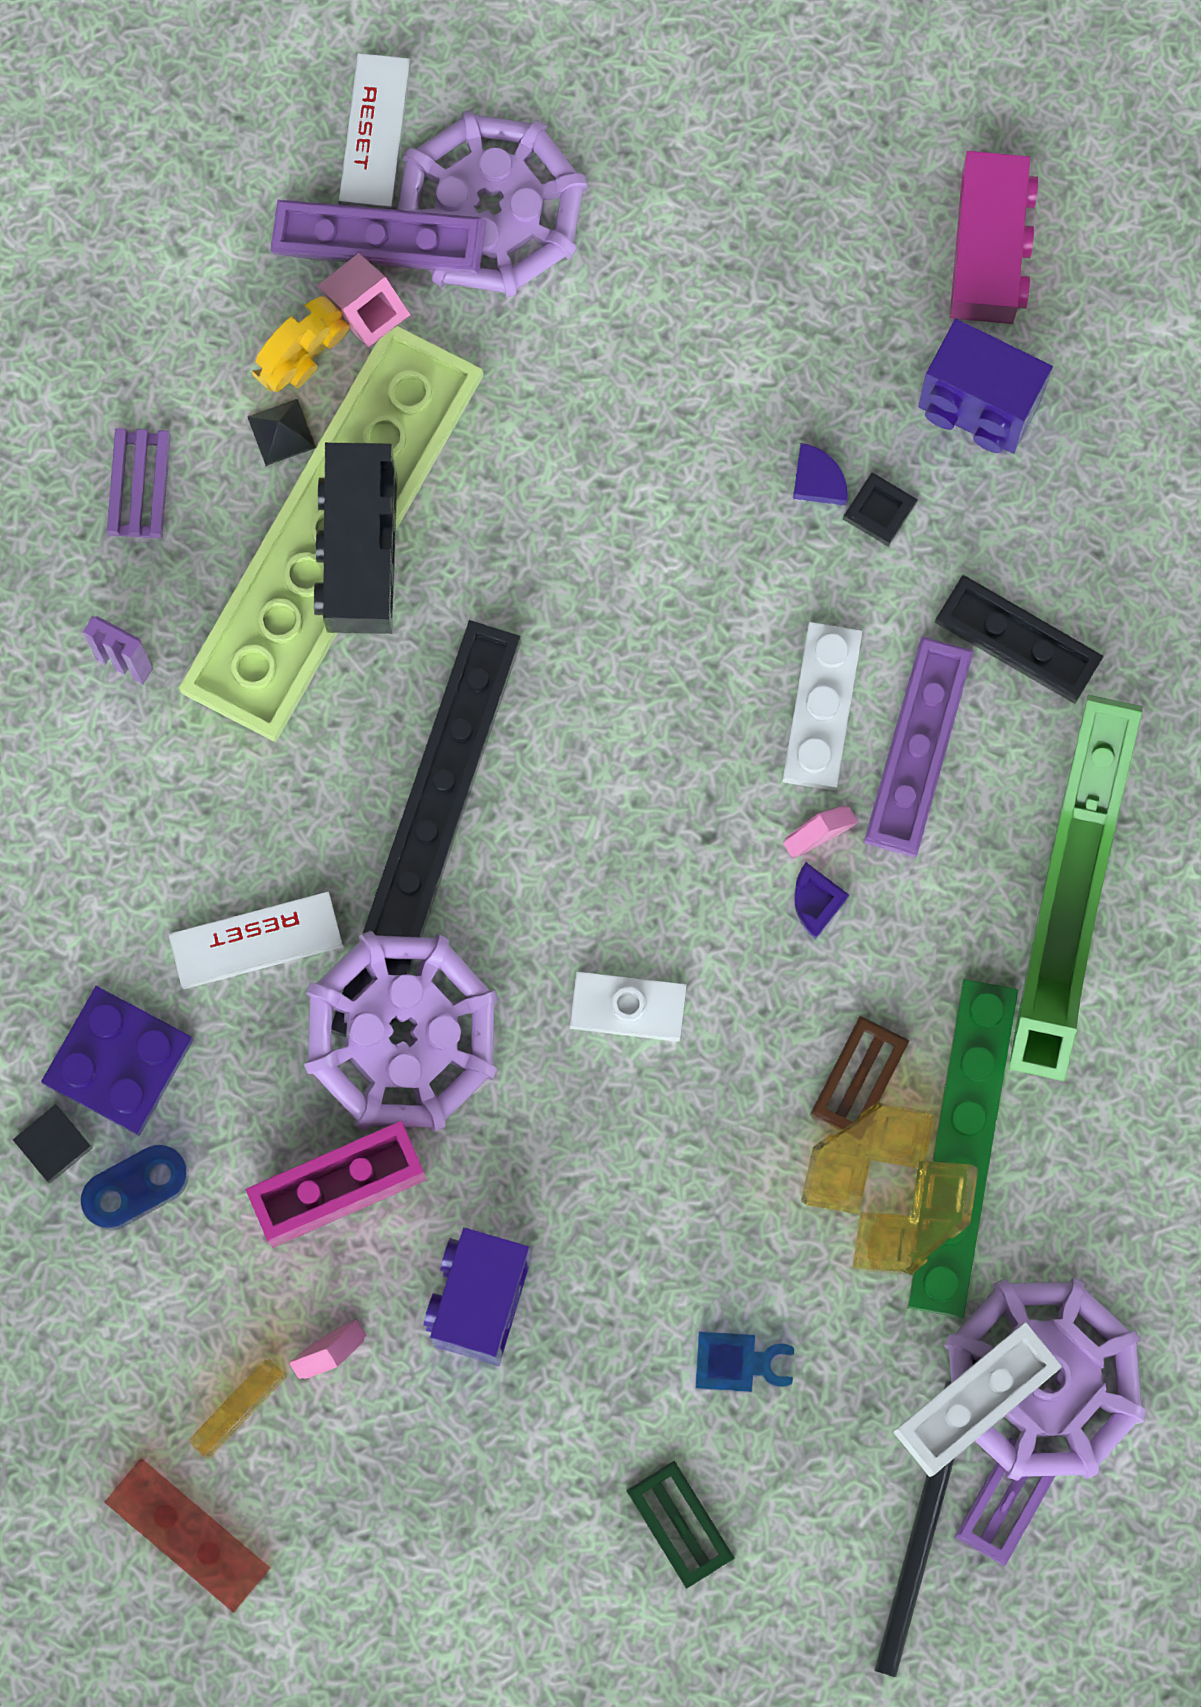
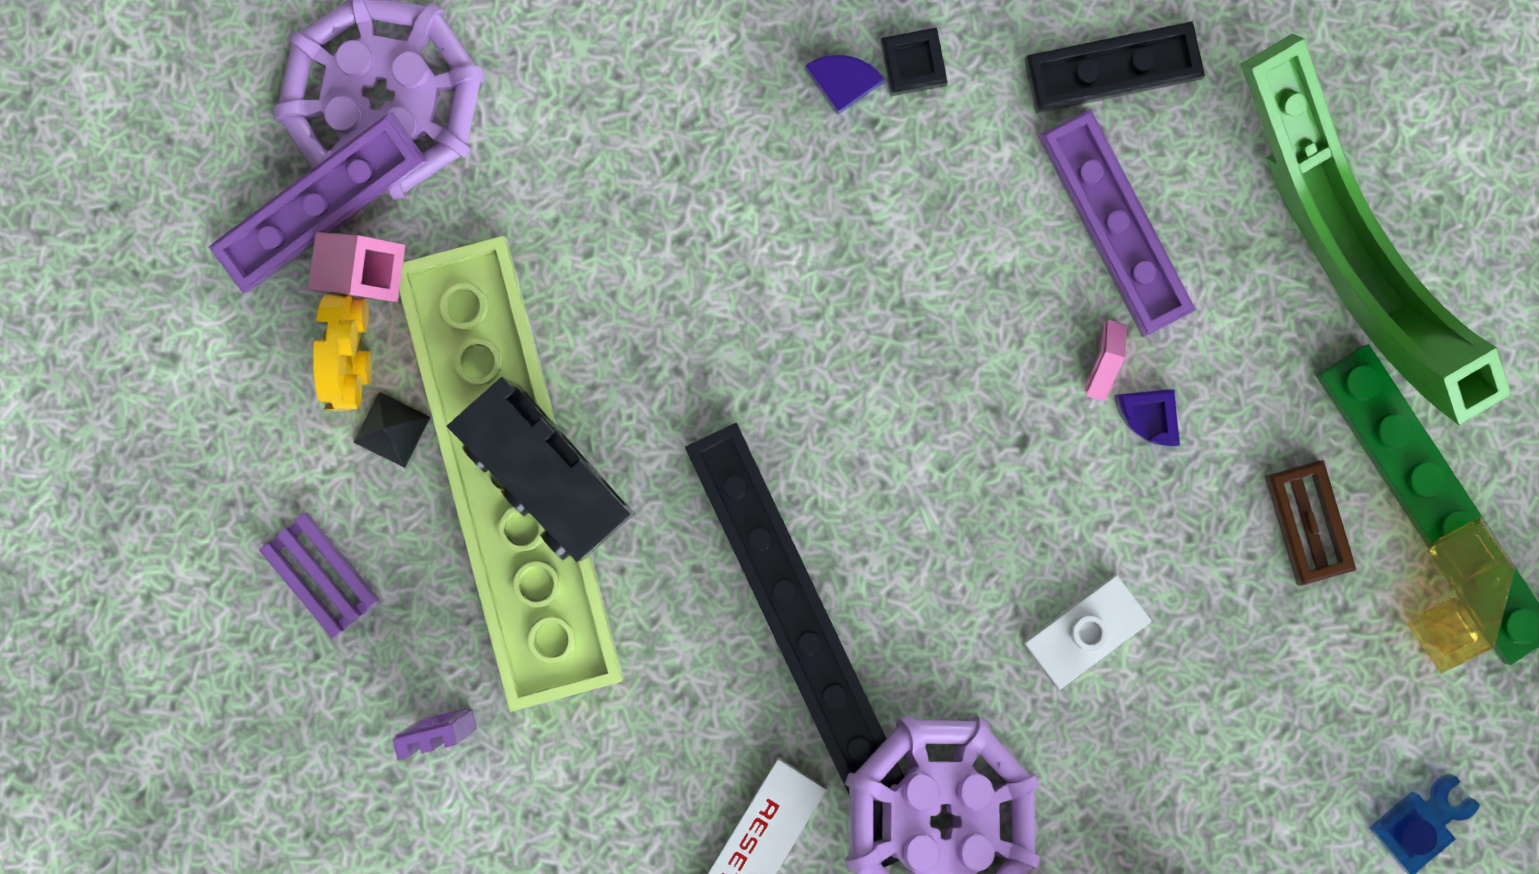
camera: 45 degrees left, 10 degrees up
white tile [339,53,411,210] -> none
white plate [782,622,863,791] -> none
clear yellow tile [801,1102,935,1214] -> none

